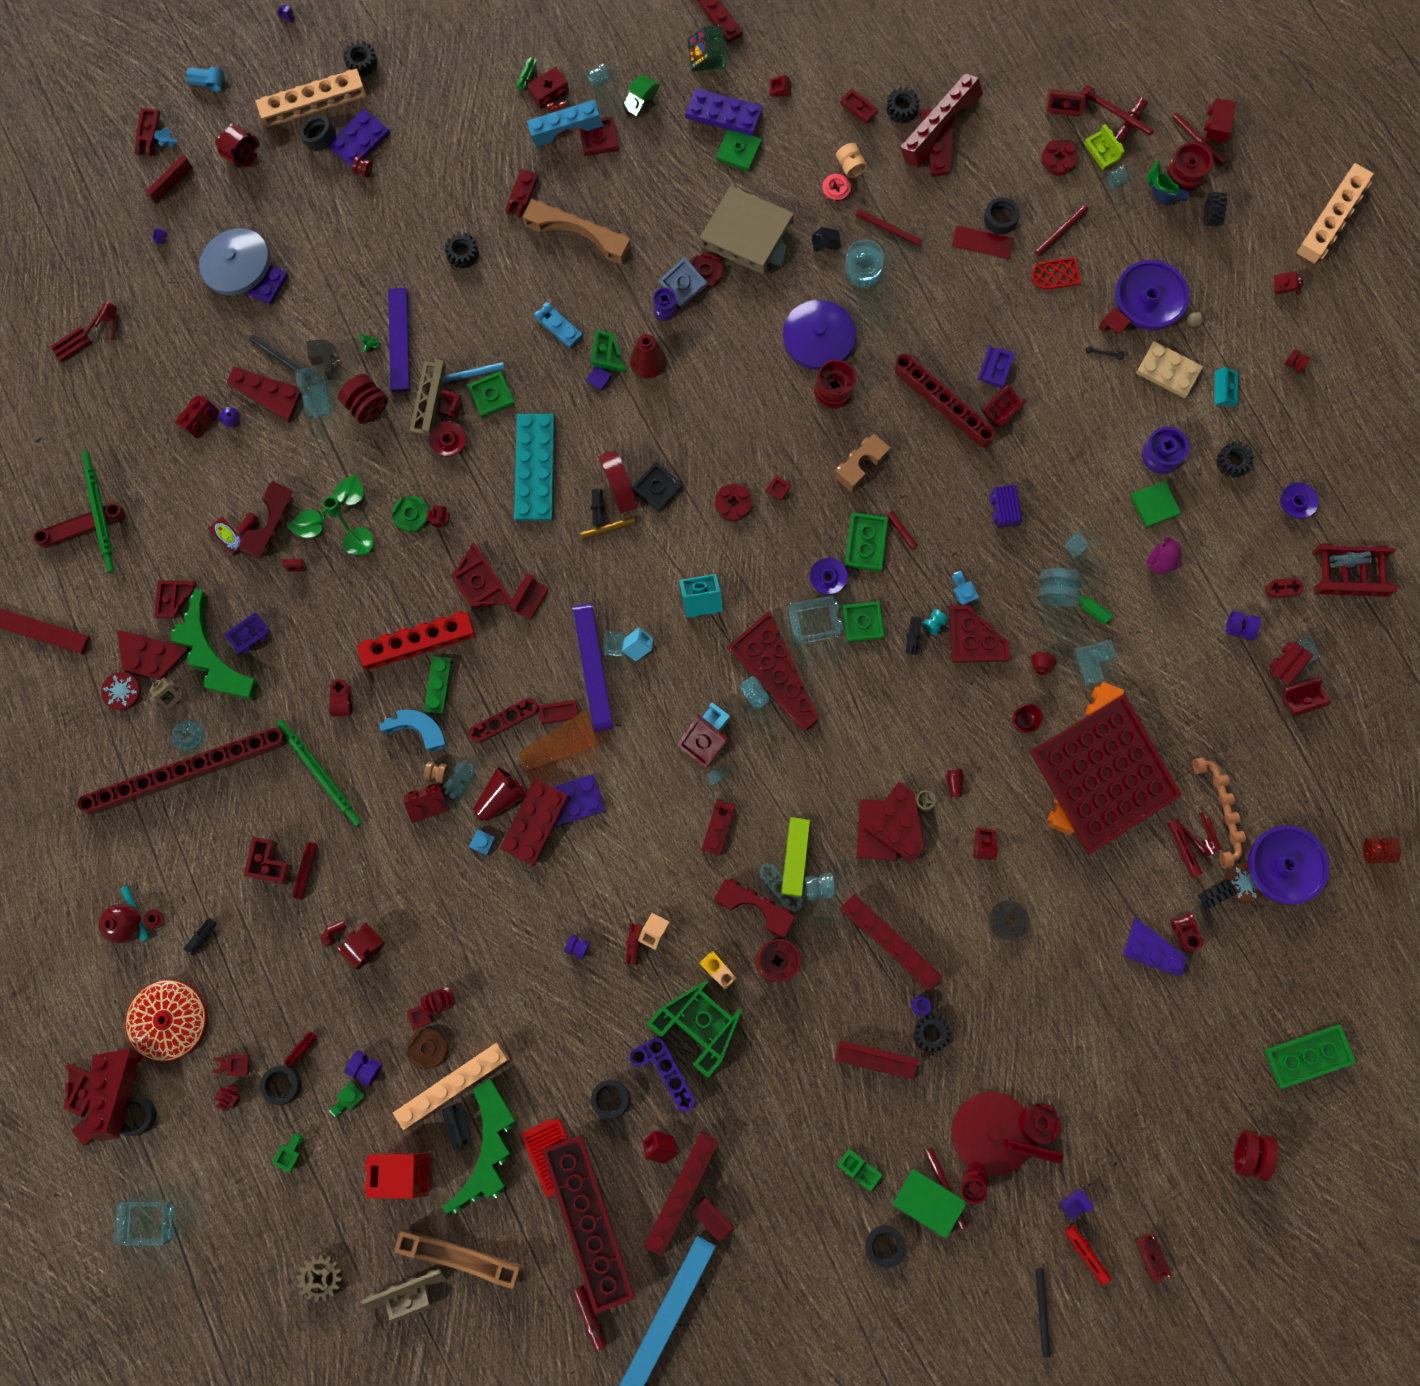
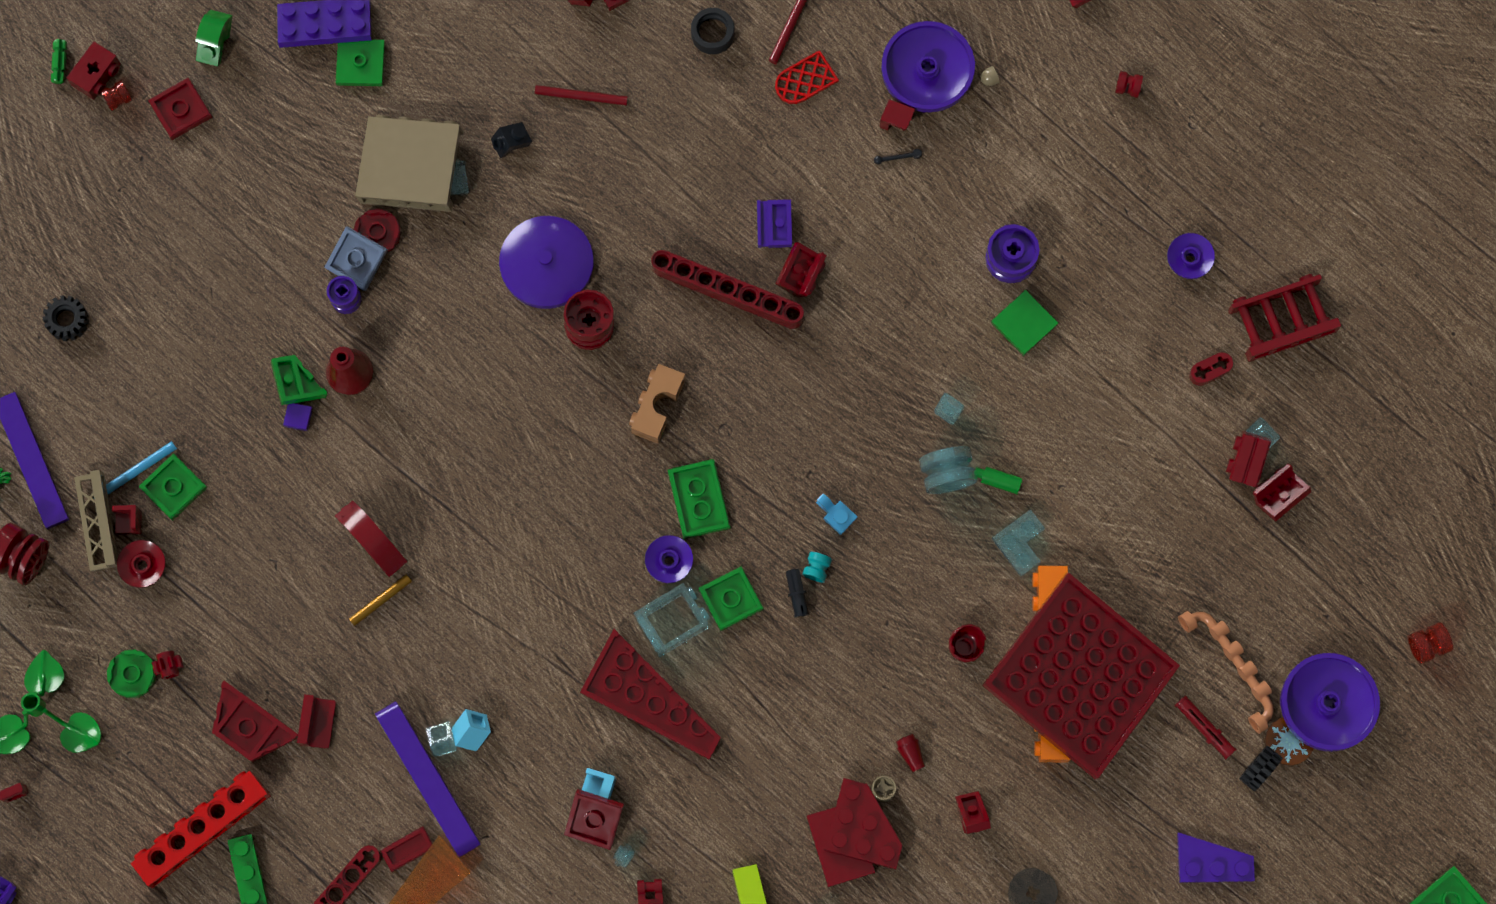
camera: 20 degrees left, 0 degrees up
dark red hinge [505,169,538,218] -> none
teal plate [514,414,554,521] -> none
medium nougat arch [523,199,631,265] -> none
dark azure arch [527,100,603,147] -> none
dark azure plate [533,302,583,349] -> none
clear light blue wheel [586,63,610,88] -> none
black axle [590,489,605,527] -> none
black tile [631,462,684,513] -> none
teal slope [679,574,723,618] -> none
dark red plate [715,484,752,522] -> none
clear light blue gear [740,676,769,710] -> none
dark red plate [766,475,791,502] -> none
coral gear [822,174,851,201] -> none
light nougat wheel [836,143,867,178] -> none
clear light blue wheel [845,239,884,288] -> none
dark red piece [887,511,918,550] -> none
dark red plate [949,605,1010,663] -> none
dark red sticker [952,226,1014,259] -> none
dark purple brick [989,485,1022,528] -> none
dark red cone [1031,652,1057,675] -> none
tan plate [1136,341,1203,398] -> none
magenta cylinder [1145,536,1182,574] -> none
dark red piece [1170,912,1203,953] -> none
dark red plant [1181,811,1222,856] -> none
teal slope [1214,367,1238,407] -> none
black tyre [1216,441,1254,478] -> none
dark purple wheel [1225,610,1261,641] -> none
clear light blue pin [1330,551,1372,568] -> none

